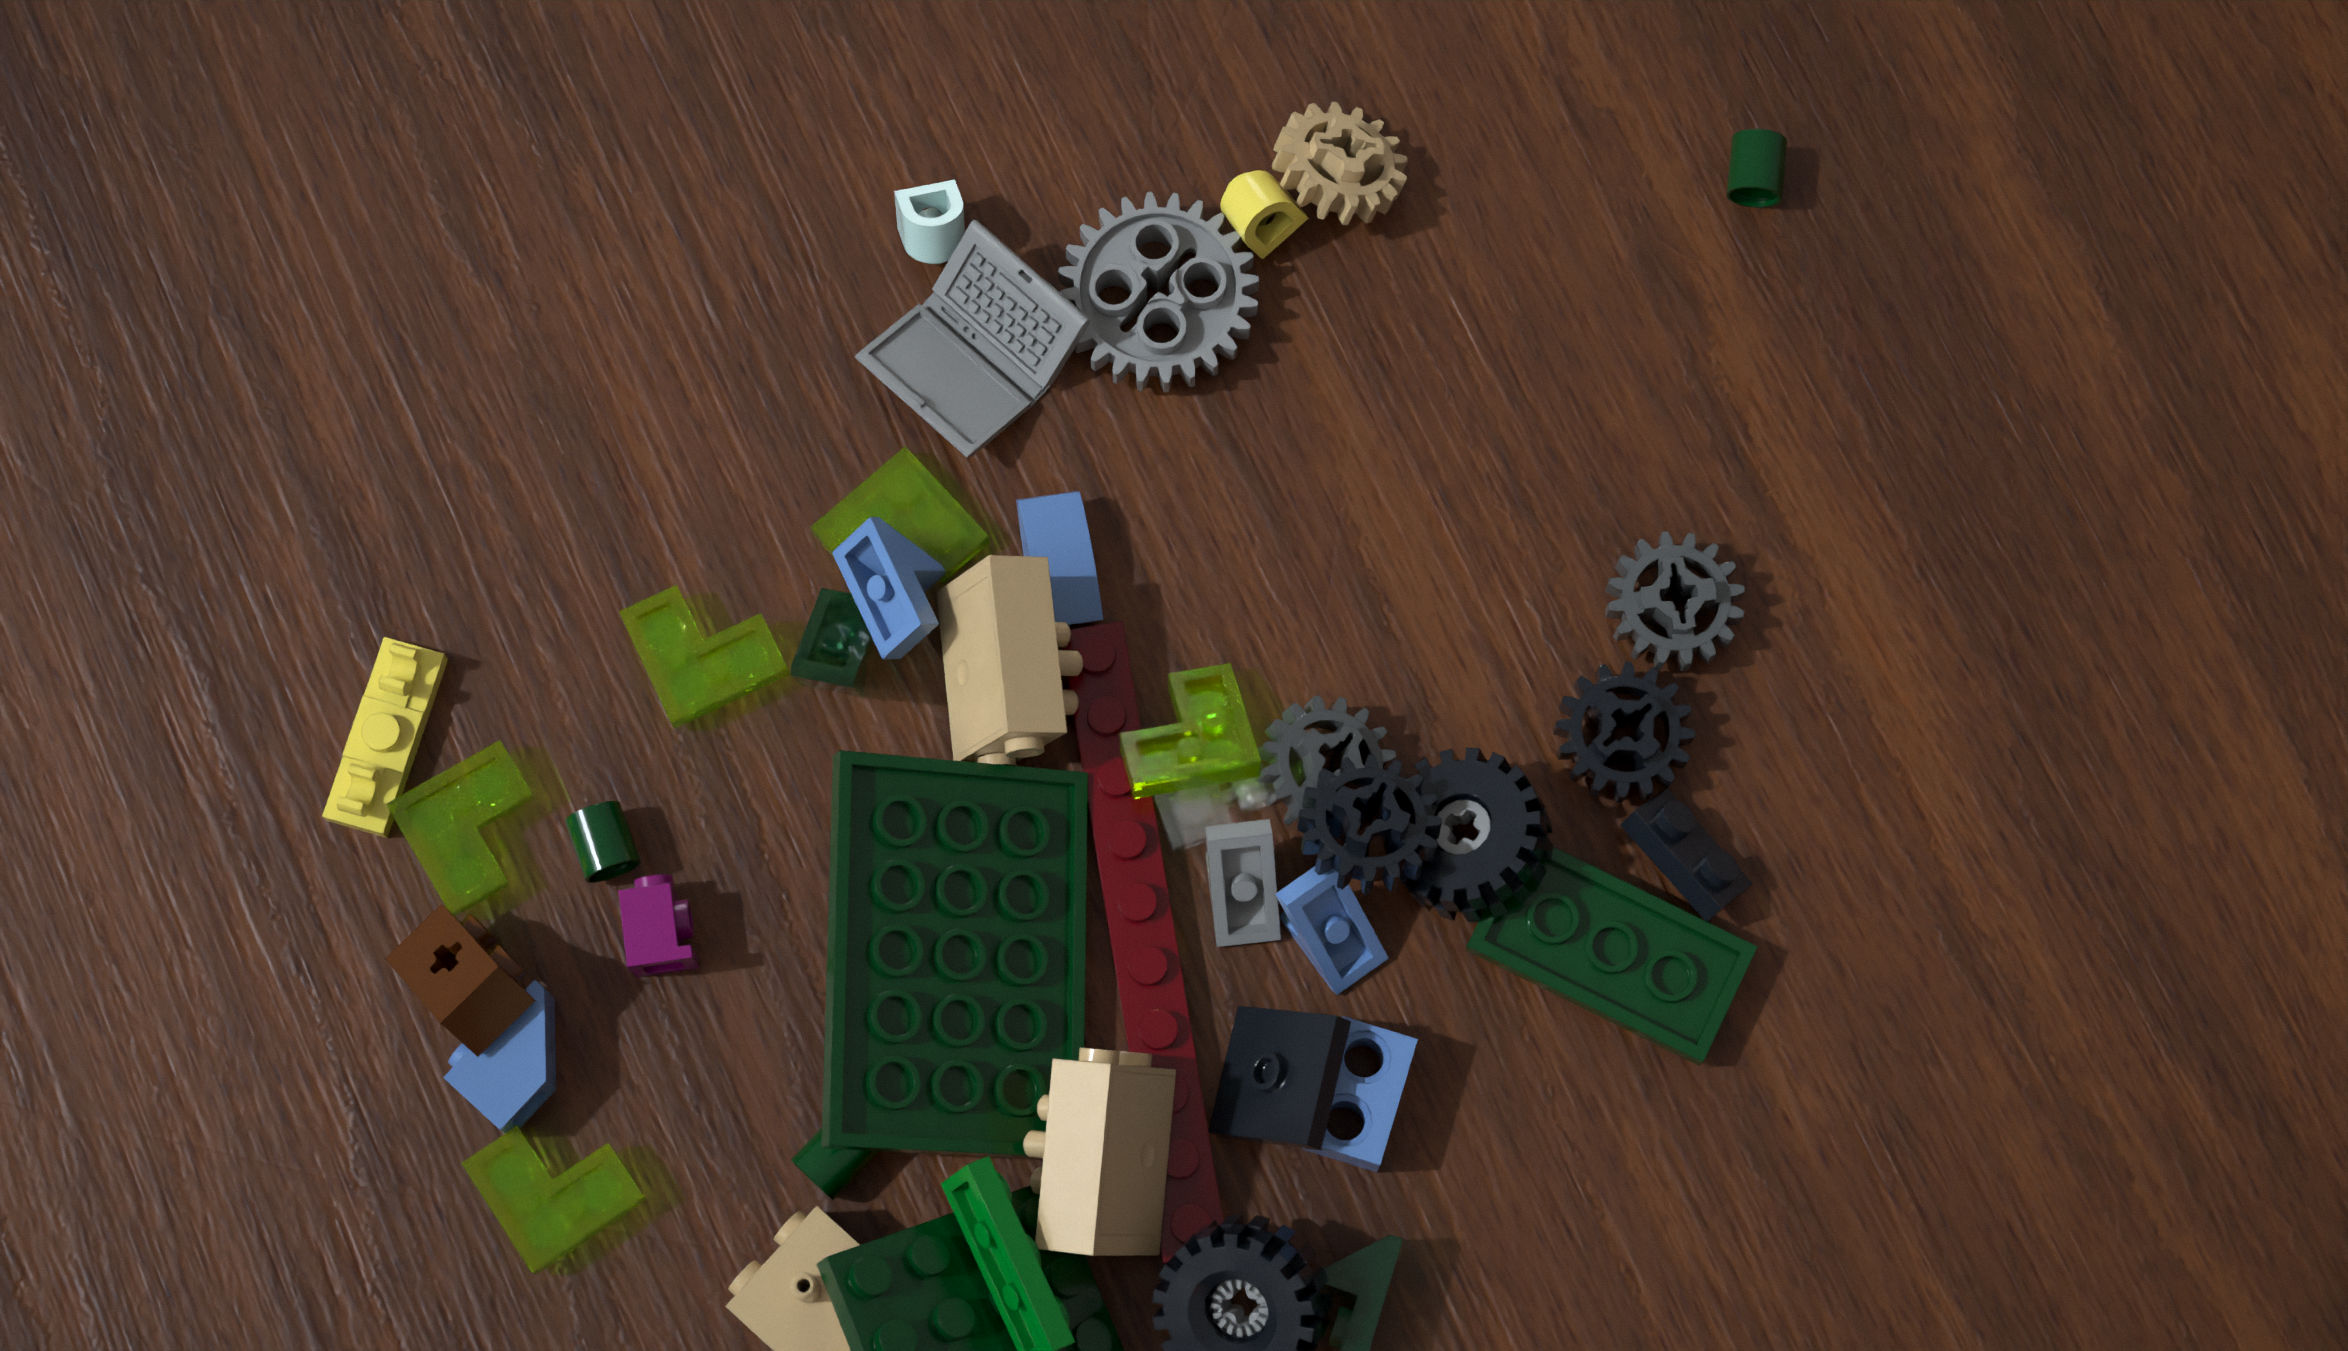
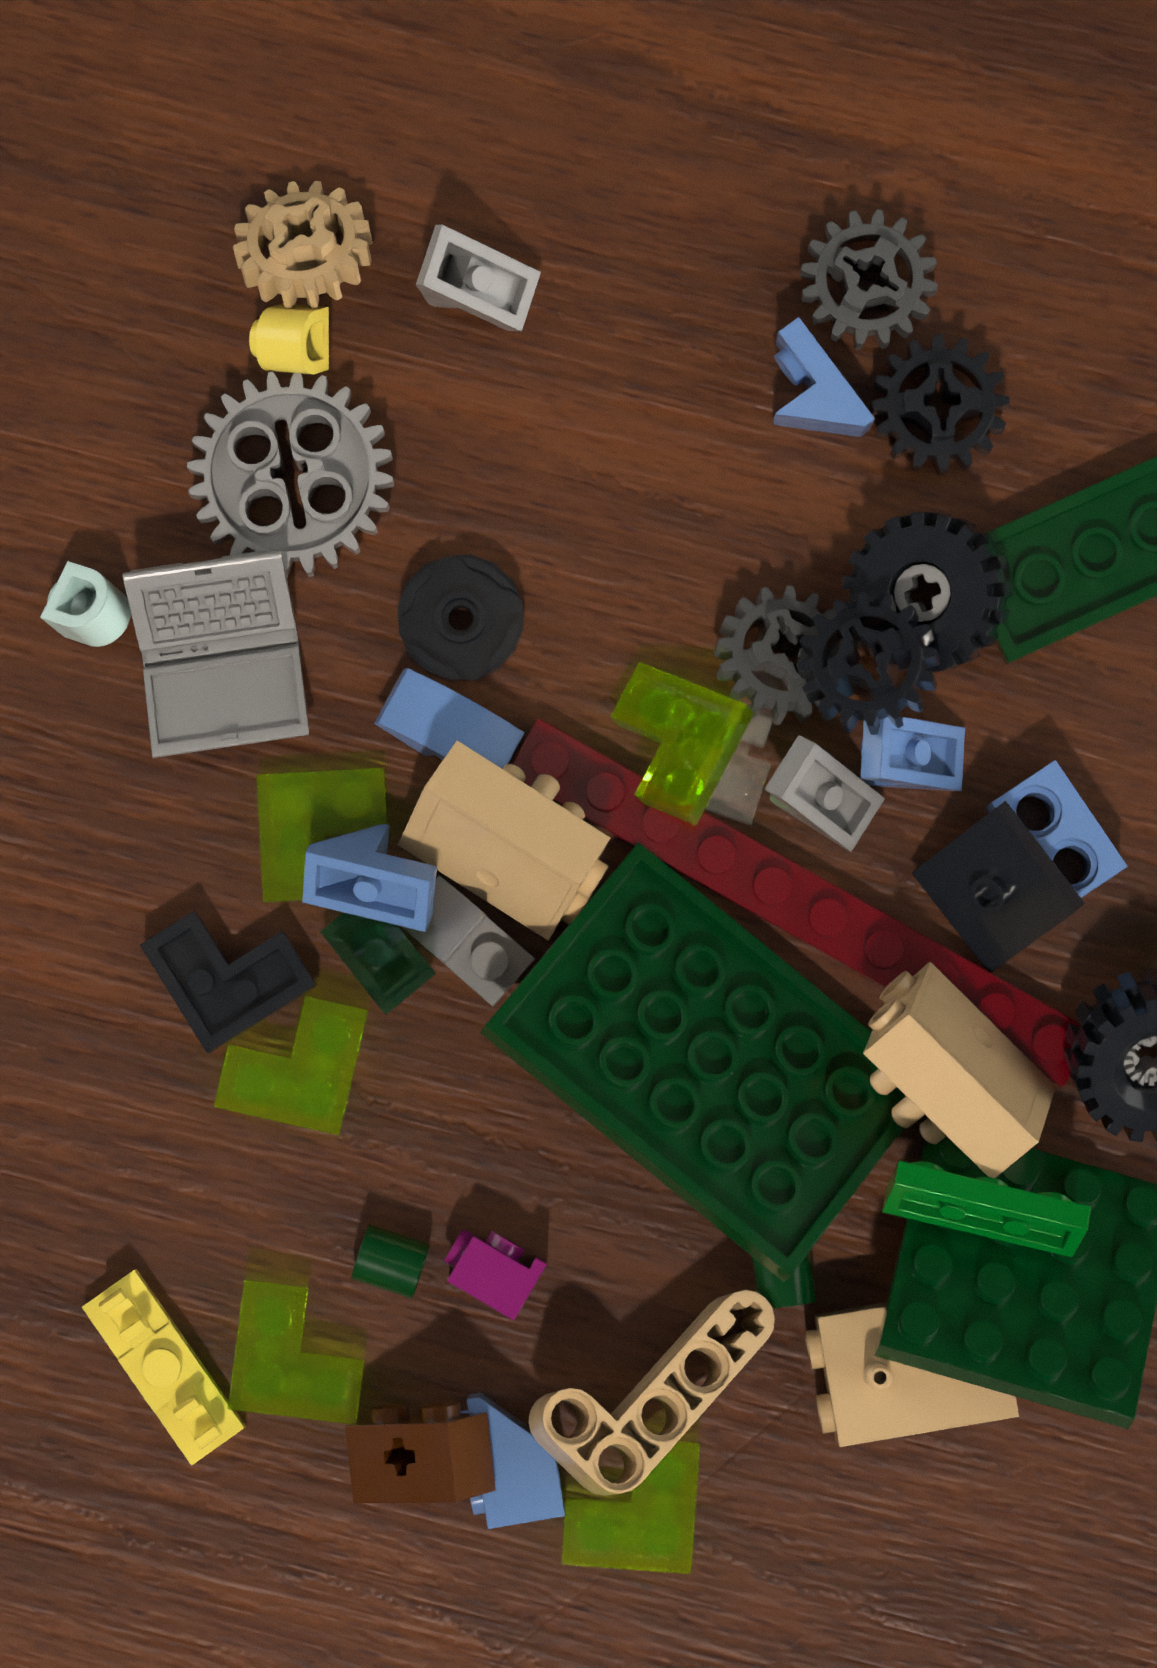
camera: 50 degrees left, 10 degrees up
black plate [1620,788,1753,922] -> none
none -> black plate [140,911,318,1054]
none -> black plate [398,554,524,682]
none -> light grey slope [401,875,535,1007]
none -> light grey slope [416,225,541,332]
none -> tan beam [528,1290,775,1496]
none -> medium blue slope [773,317,875,437]

